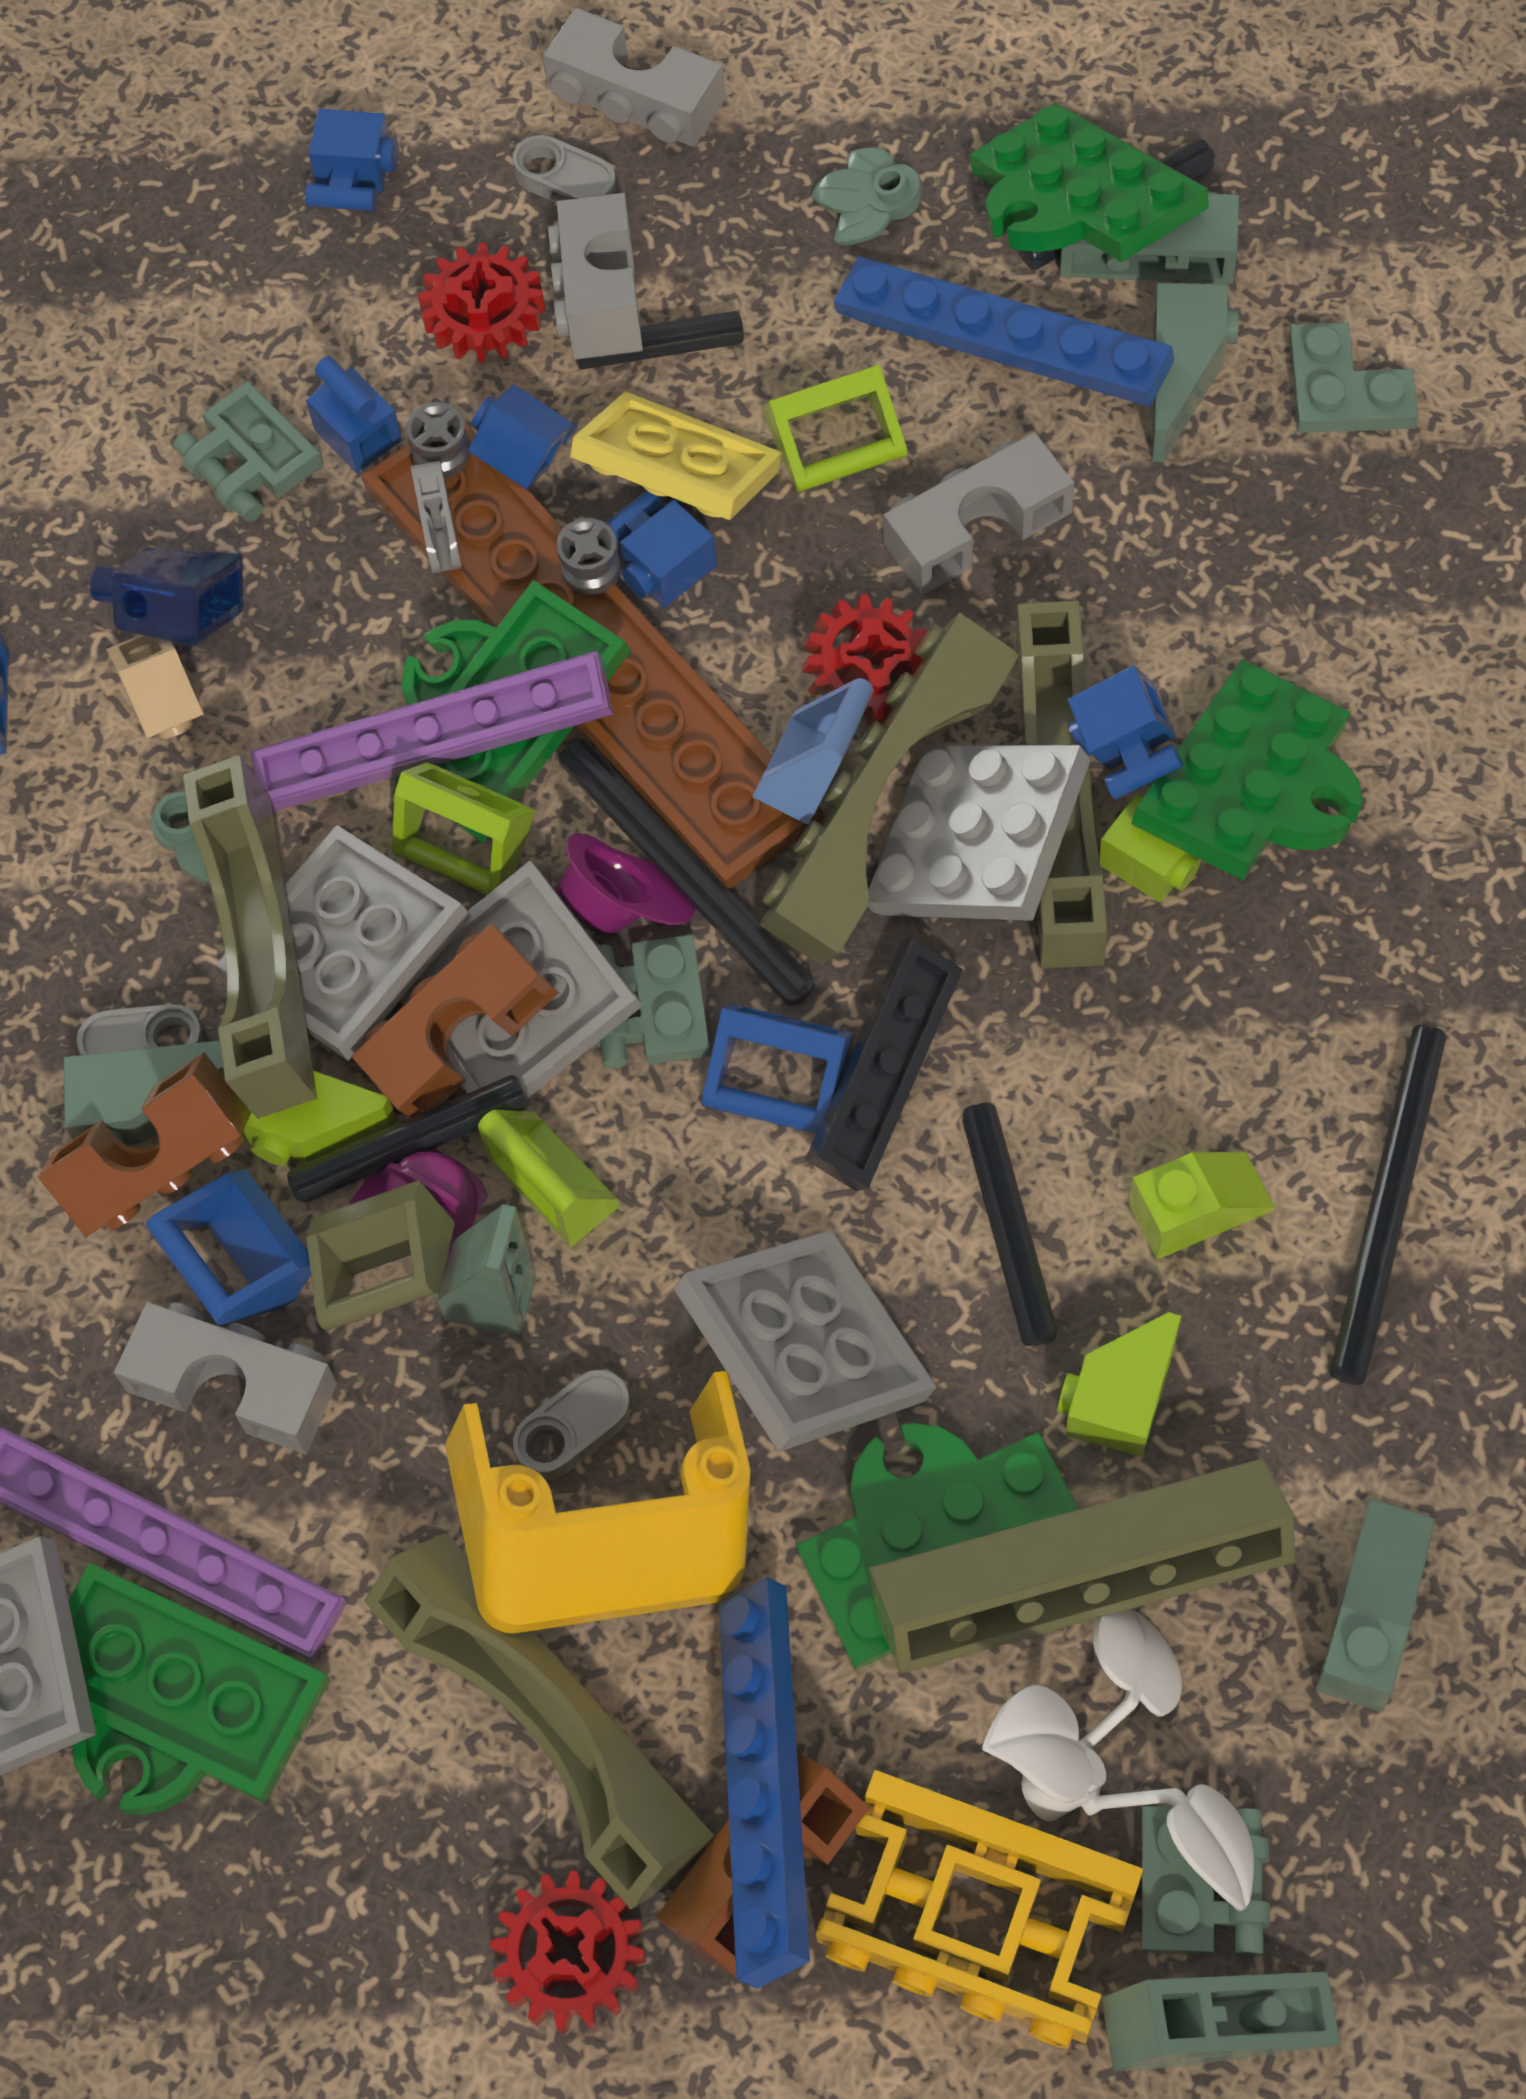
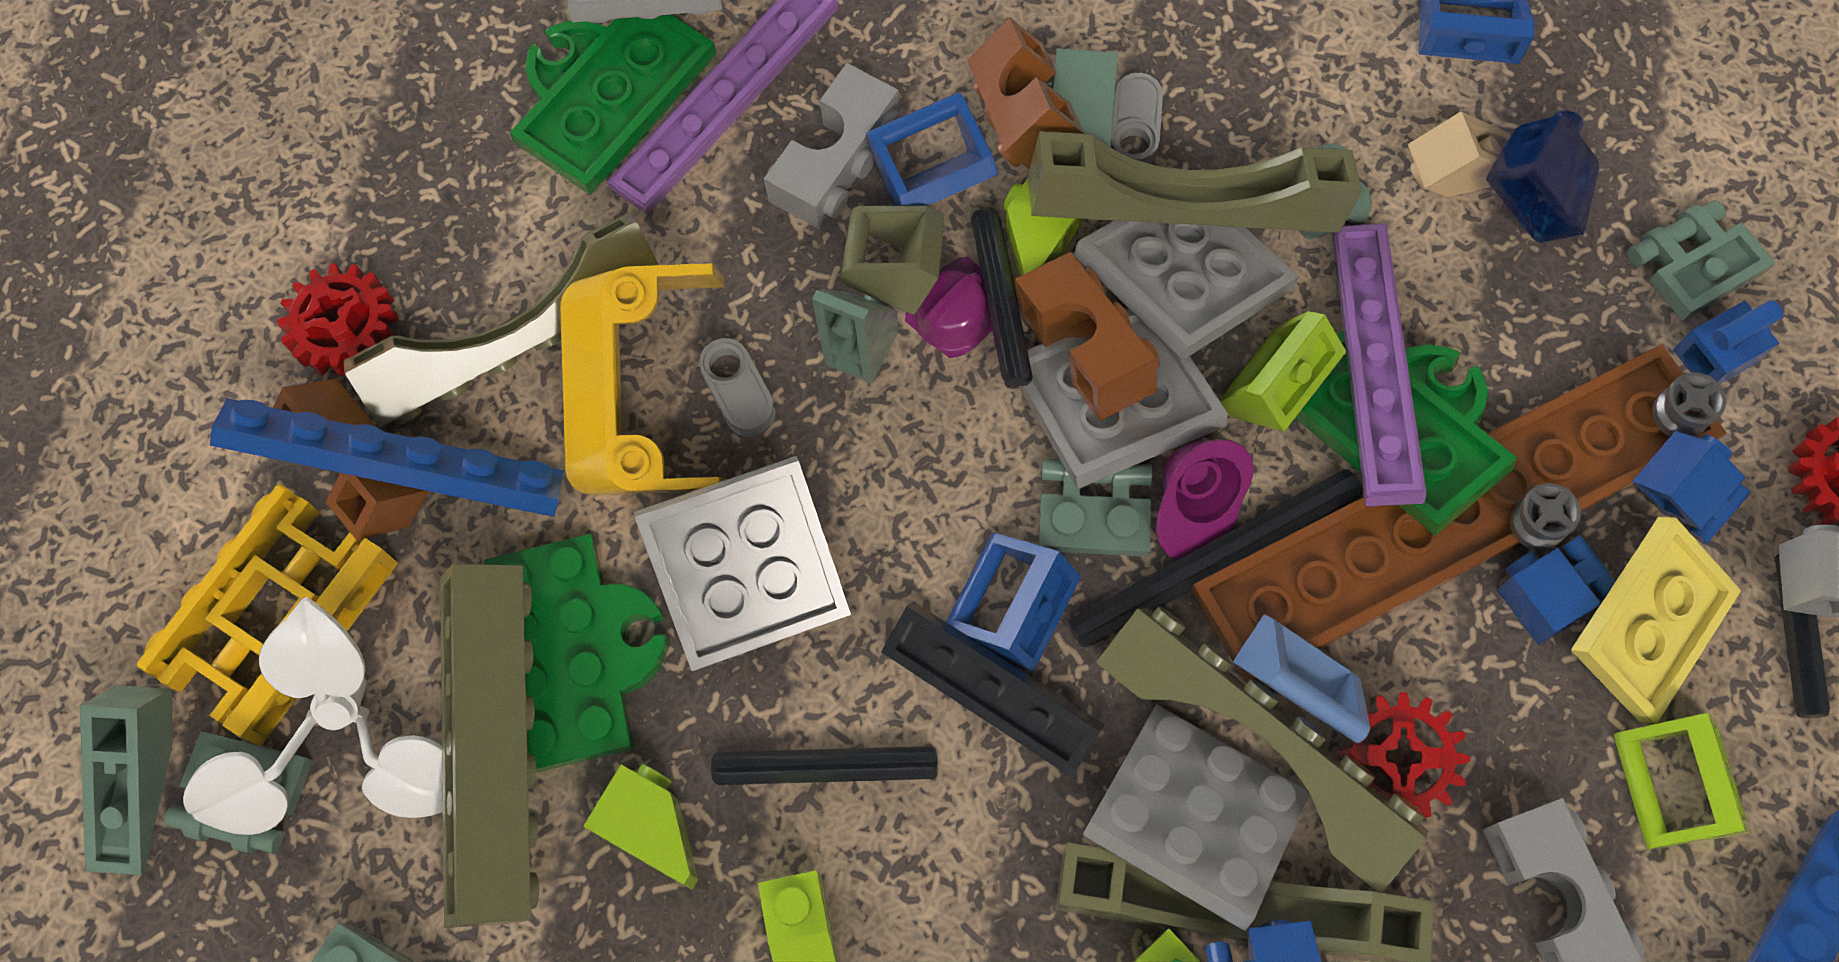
camera: 100 degrees right, 5 degrees up
light grey piece [411,461,462,574] -> none
lime tile [478,1110,620,1247] -> none

